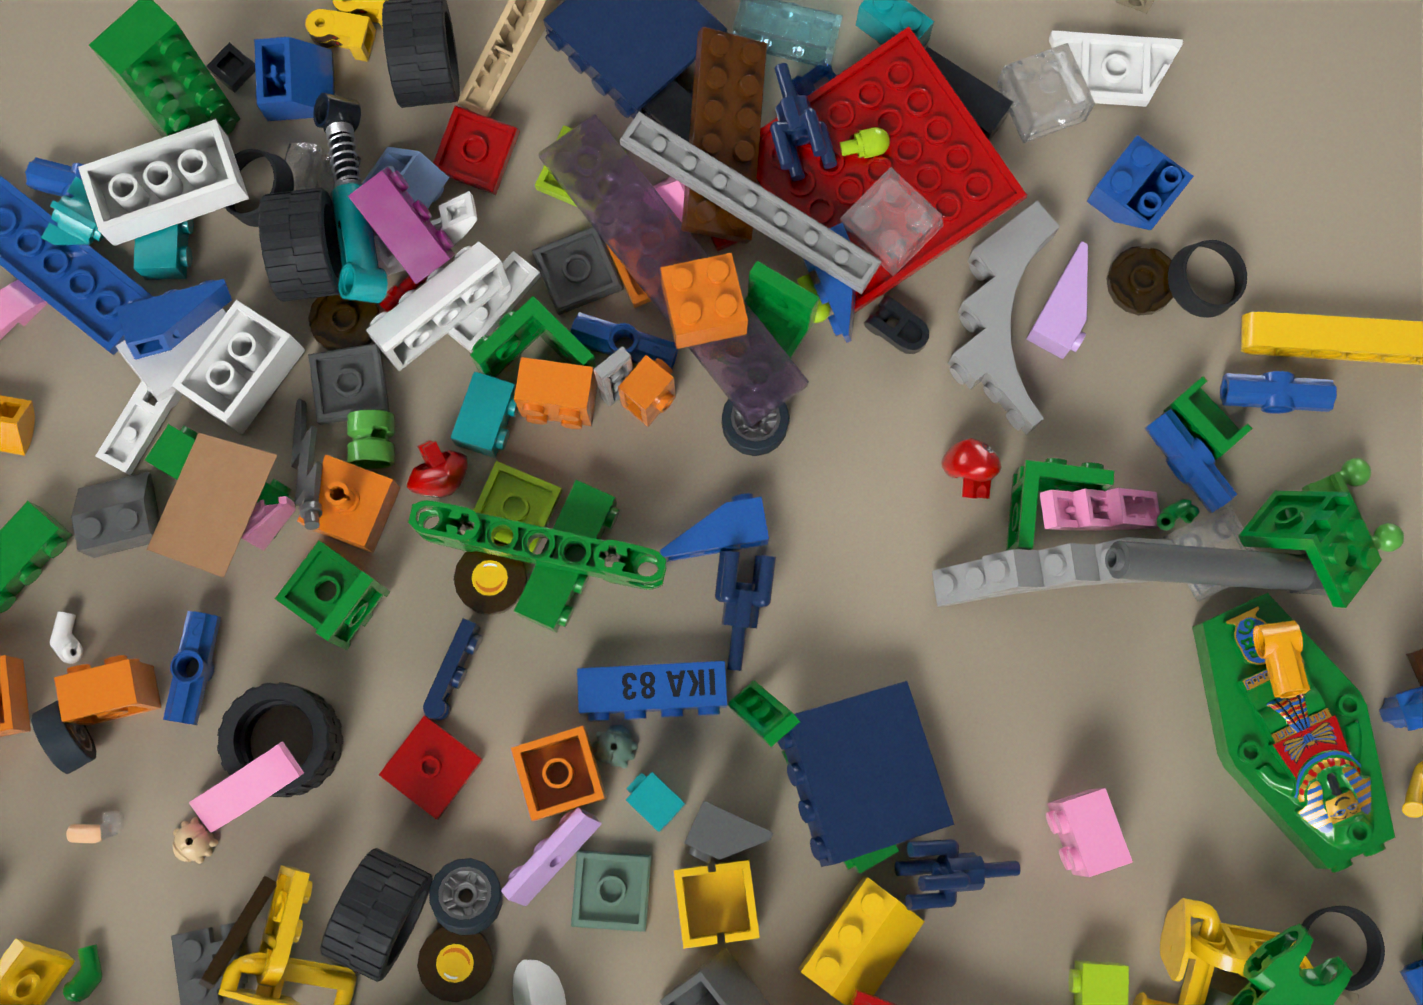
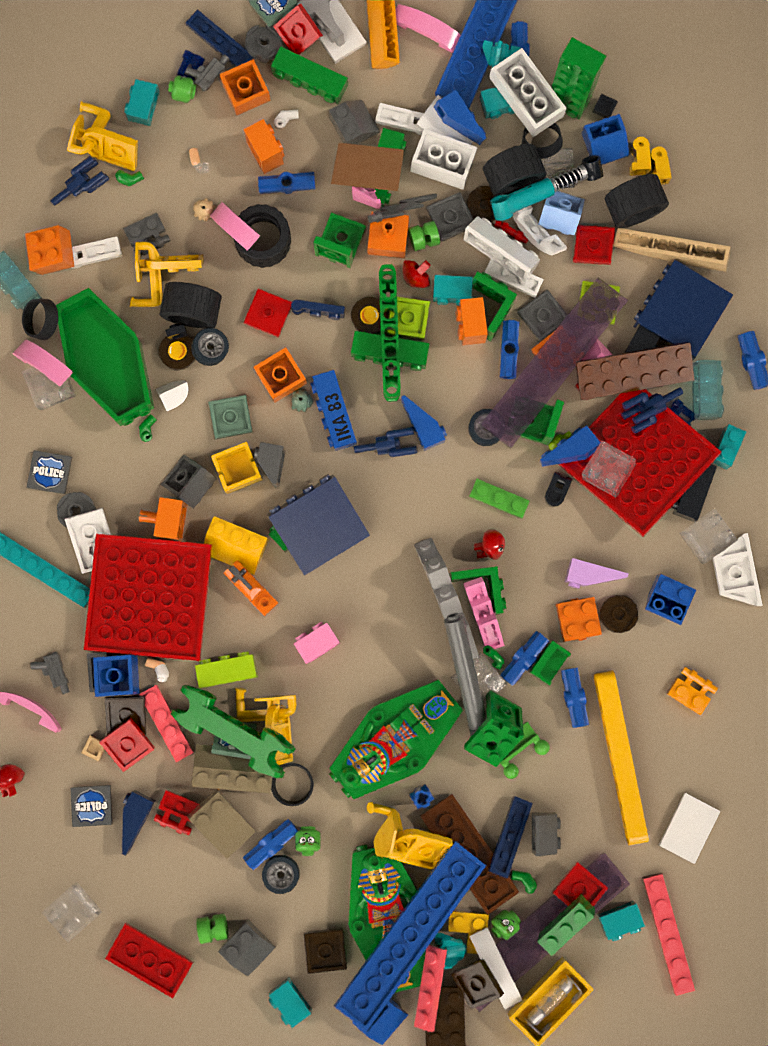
camera: 75 degrees right, 5 degrees up
black wheel [31,700,97,774] -> none
dark brown tile [199,876,276,990] -> none
magenta brick [348,167,455,284] -> none
lavender tile [501,807,602,906] -> none
light grey tile [594,346,633,406] -> none
orange brick [618,355,676,427] -> none
light grey tile [619,112,882,294] -> none
teal brick [626,772,686,832] -> none
orange brick [660,253,748,349] -> none
green tile [727,680,800,747] -> none
lime cylinder [840,127,890,159] -> none
dark blue plant [894,839,1020,910] -> none
light grey arch [948,200,1060,435] -> none
black tyre [1168,240,1247,318] -> none
light orange piece [1253,621,1310,699] -> none
none -> black plate [165,323,188,341]
none -> orange plate [224,560,279,616]
none -> bright green plate [469,479,529,519]
none -> orange plate [556,597,602,642]
none -> light orange plate [667,667,718,715]

